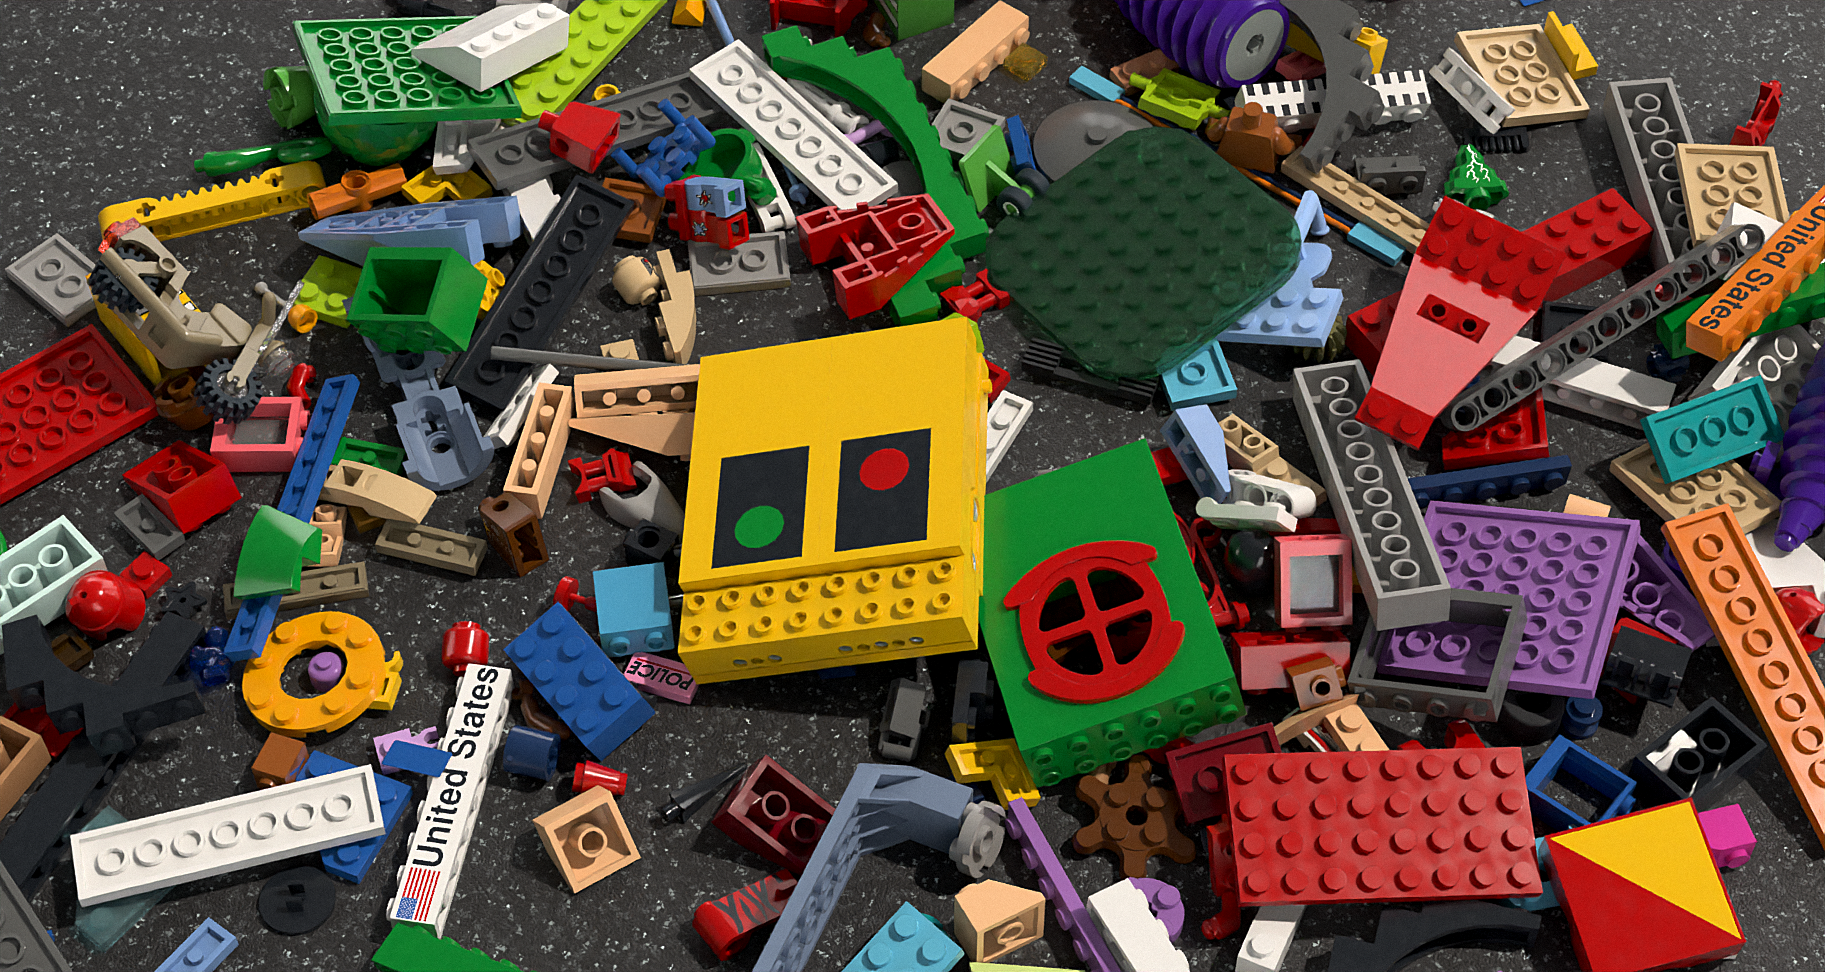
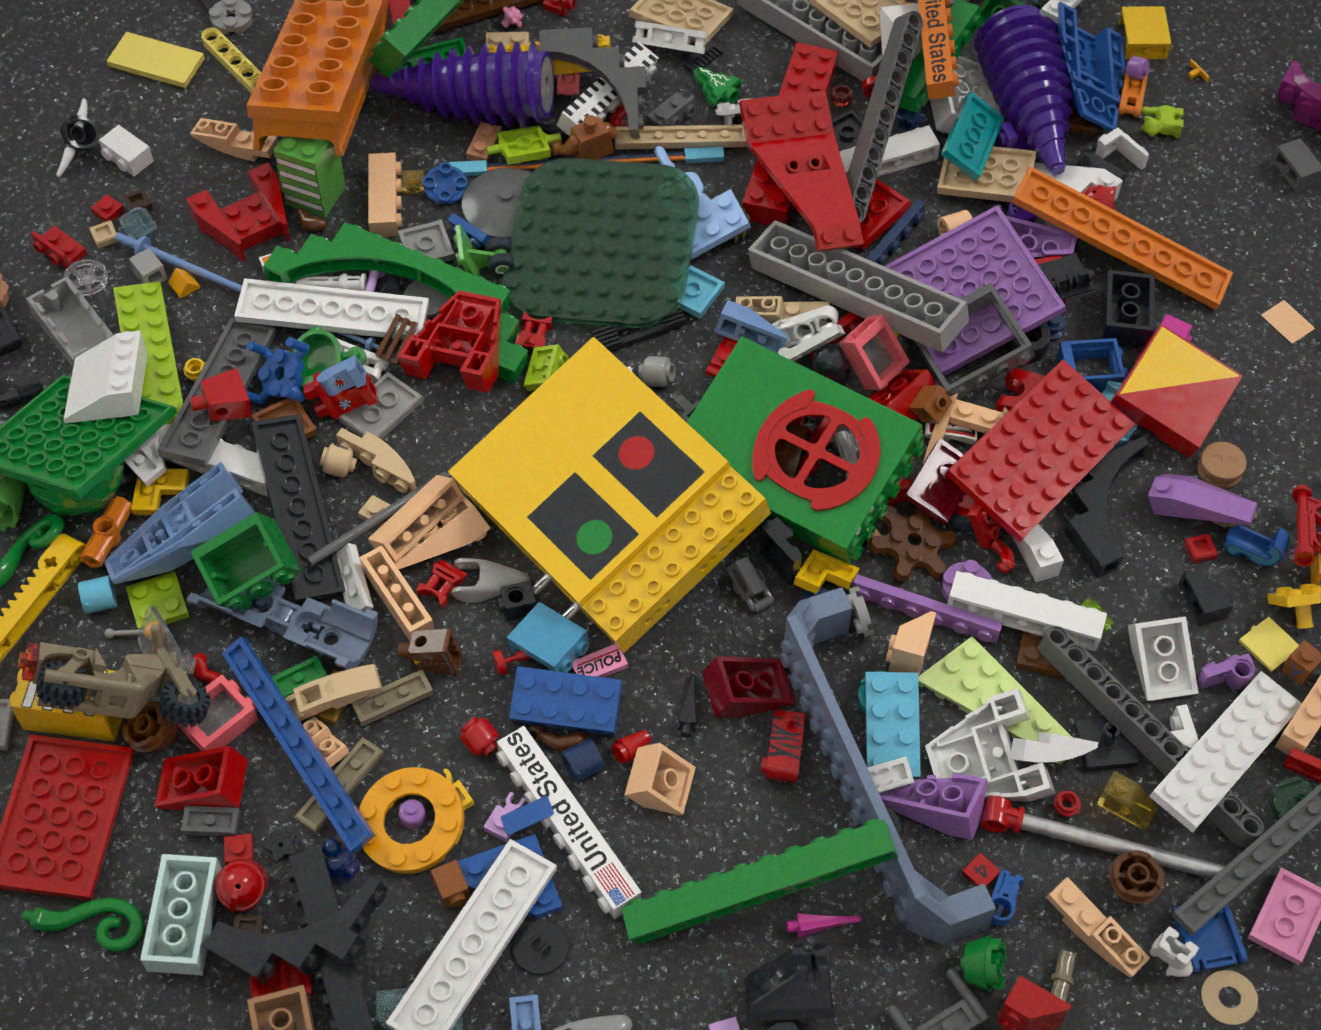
camera: 45 degrees left, 5 degrees up
green slope [233,505,322,600] -> none
none -> medium azure piece [78,575,117,615]
none -> reddish brown tile [375,313,419,366]
none -> blue dish [423,162,468,204]
none -> light grey head [639,356,675,387]
none -> clear red tile [831,85,852,106]

